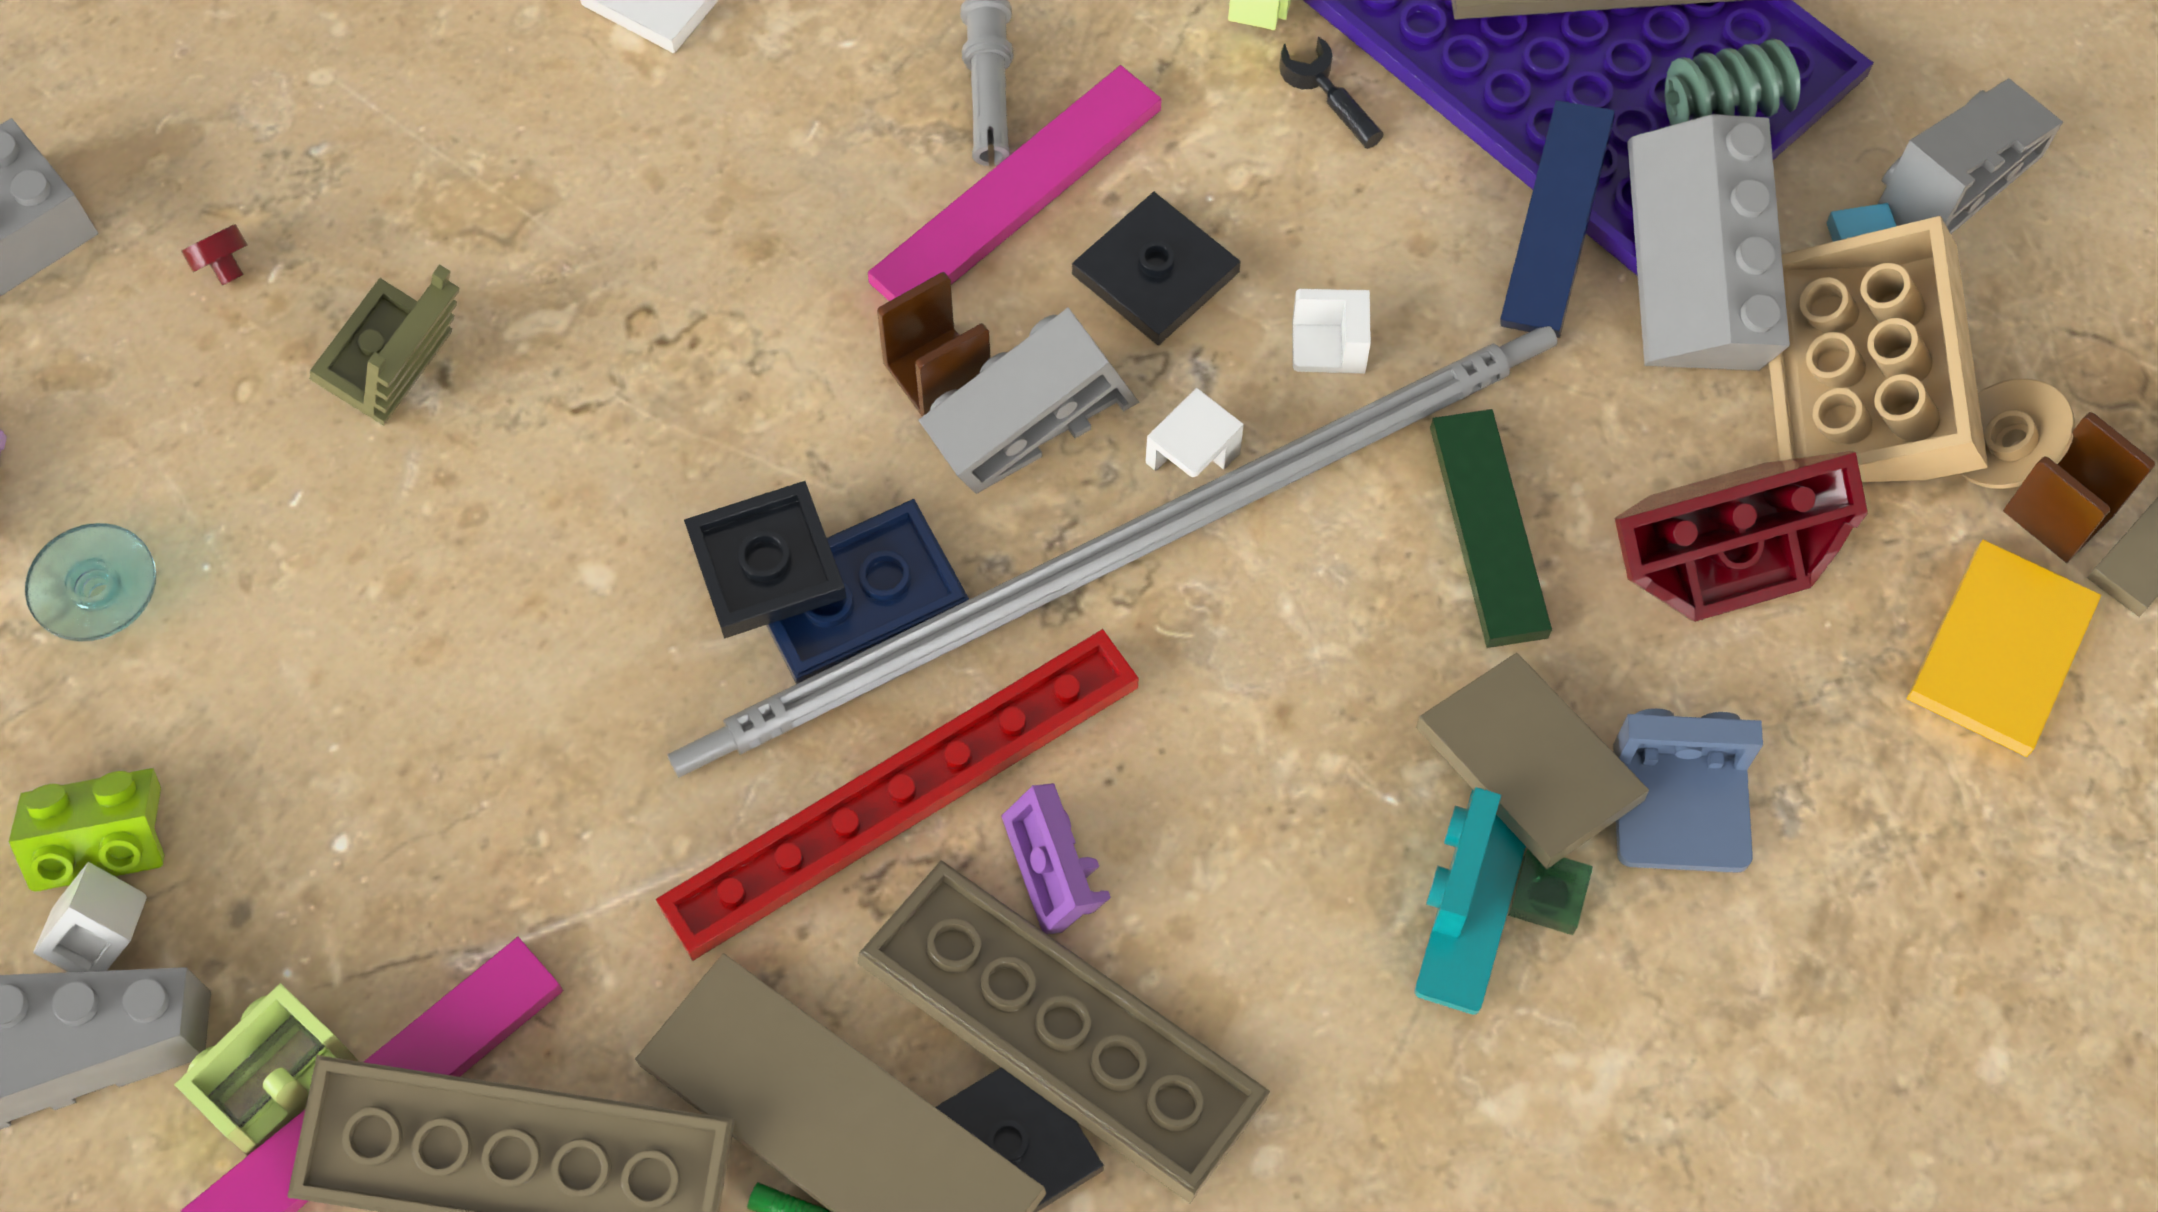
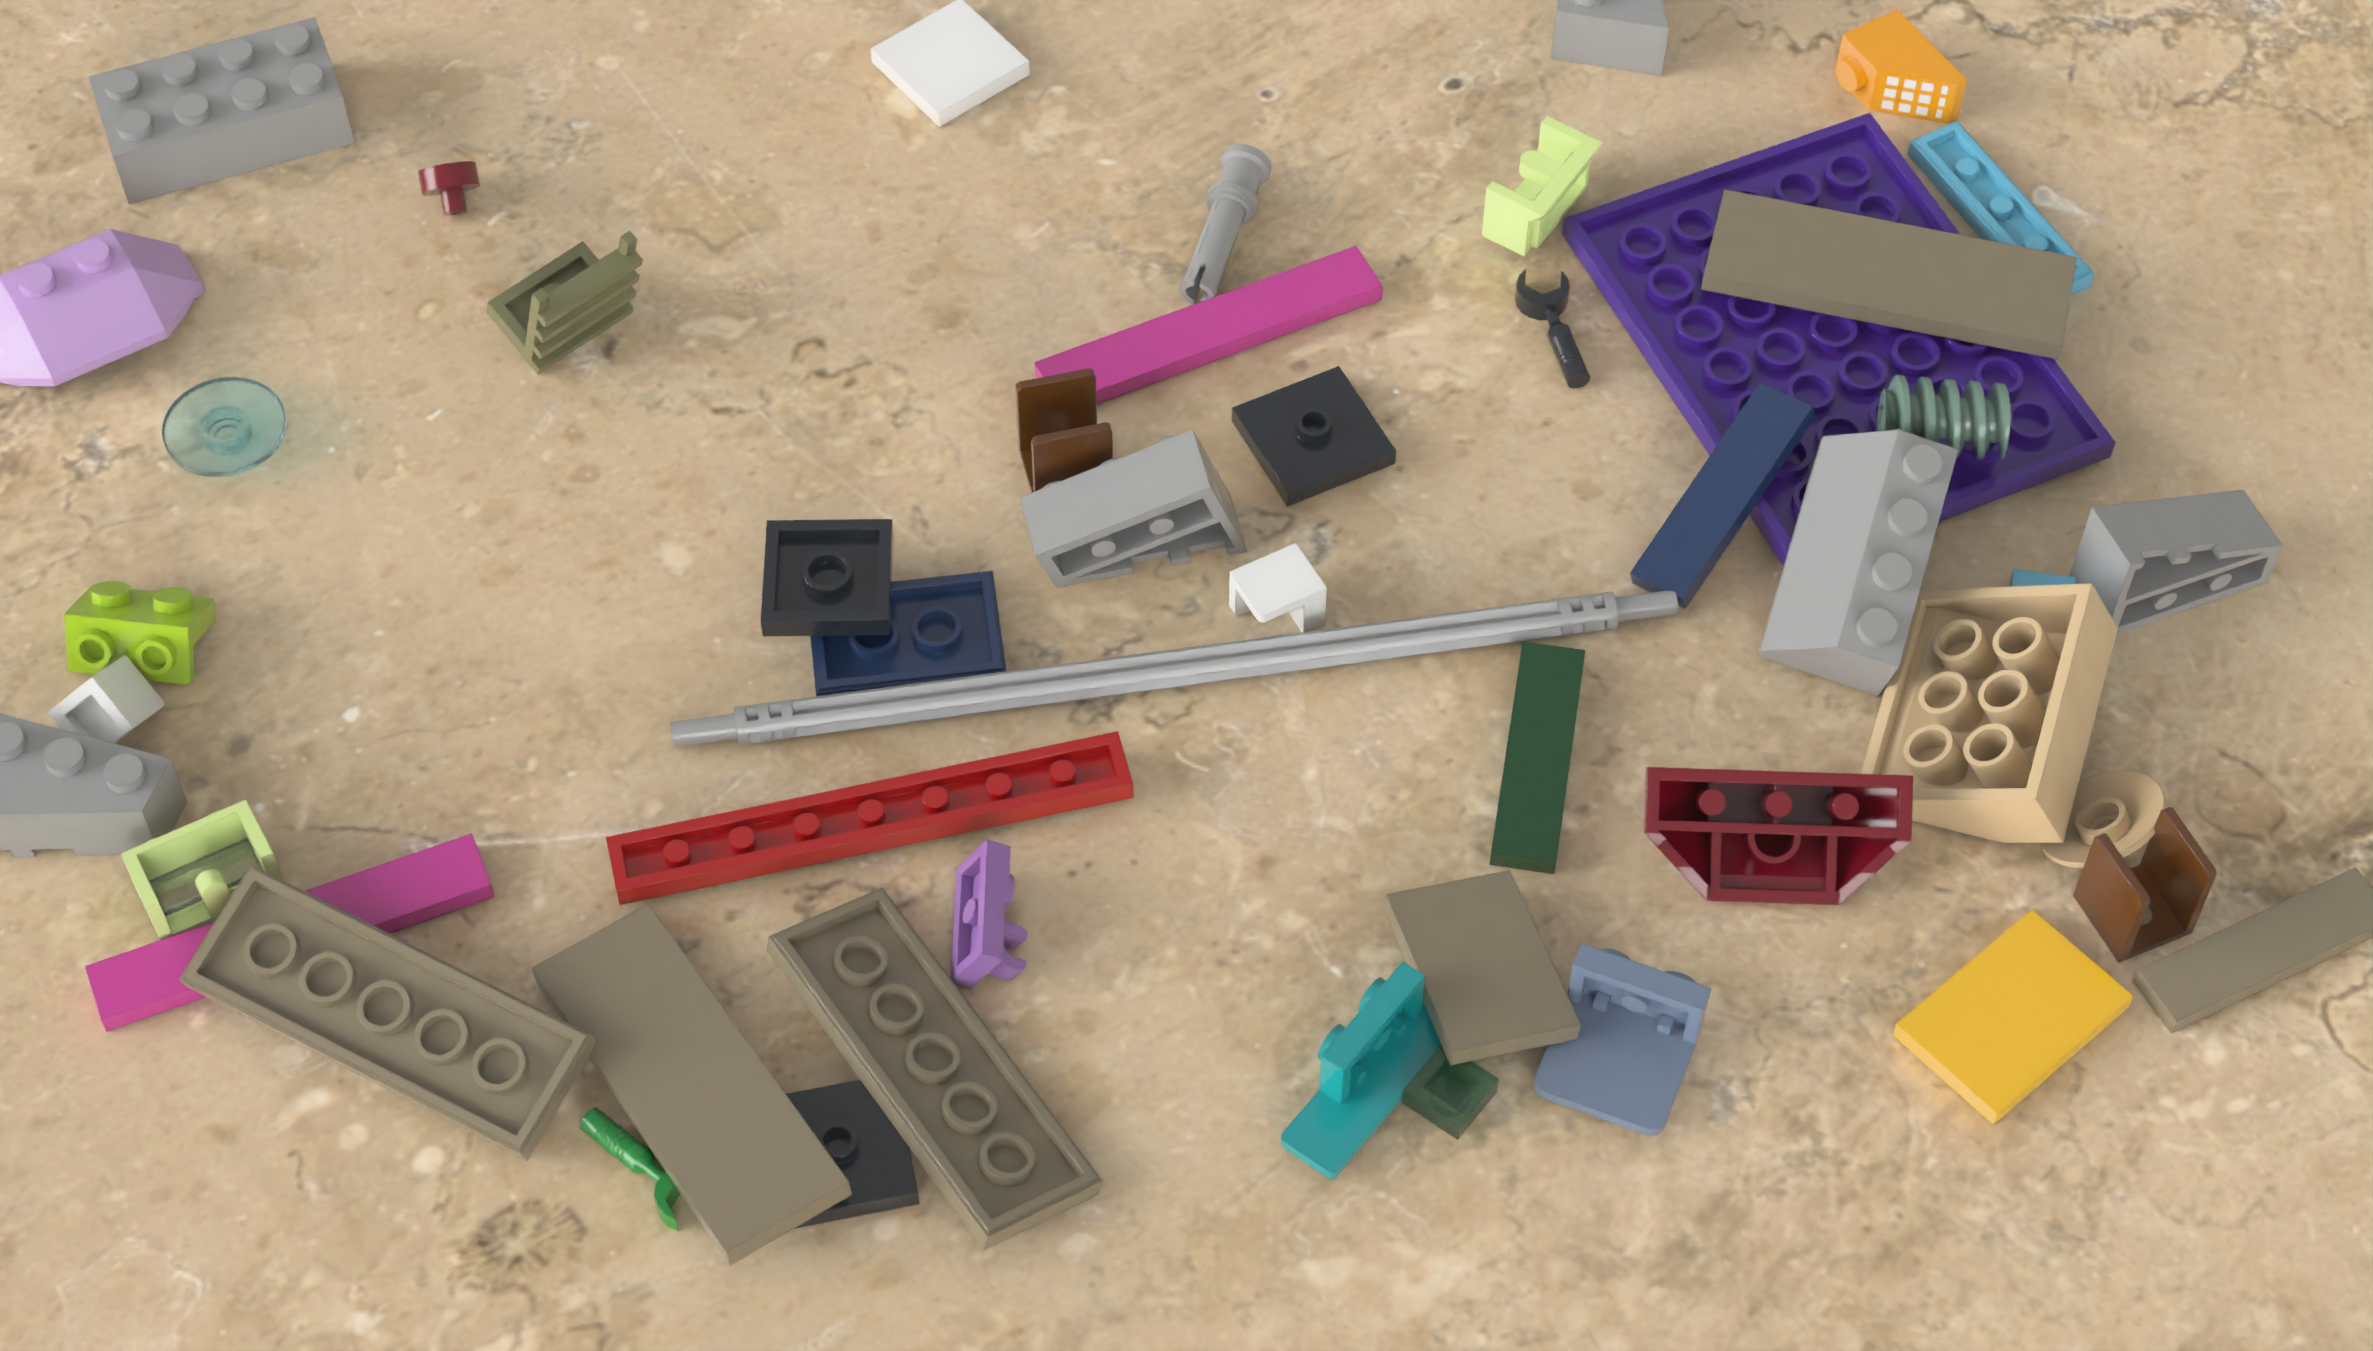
camera: 20 degrees right, 10 degrees down
white panel [1292,289,1371,374] -> none

